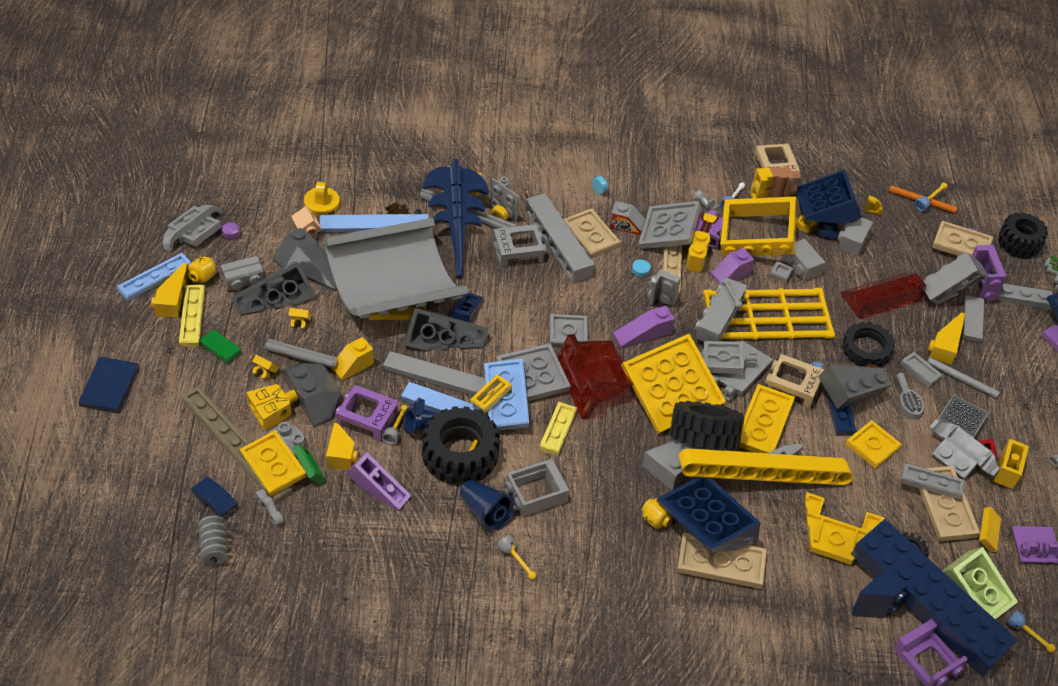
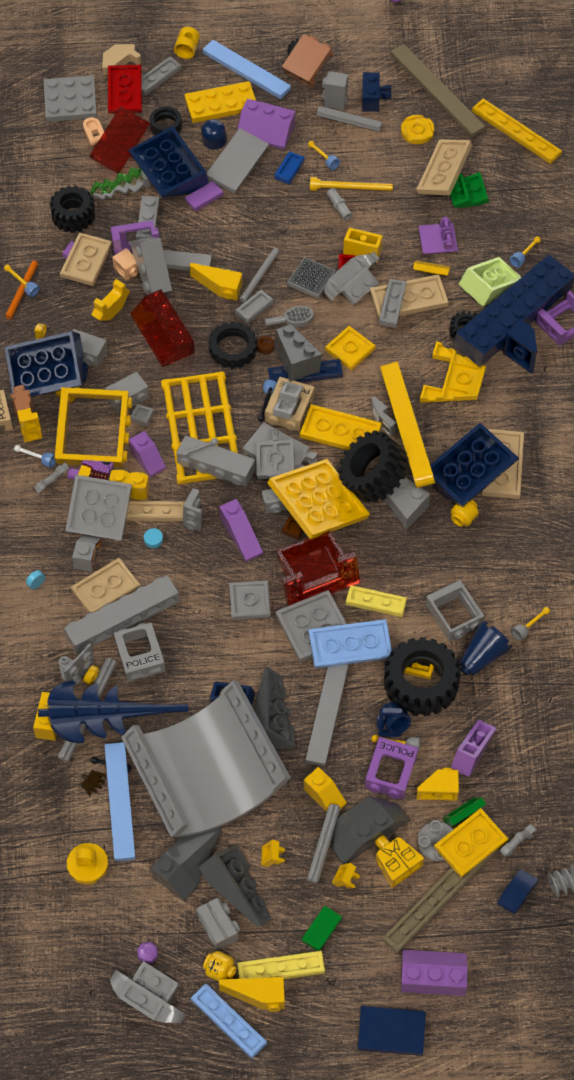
camera: 90 degrees left, 10 degrees up
light nougat brick [291,206,322,237] -> none
light blue tile [401,382,482,414] -> none
yellow tile [470,374,512,413] -> none
none -> yellow piece [91,279,130,321]
none -> light grey slope [273,382,303,419]
none -> medium lavender slope [401,950,467,996]

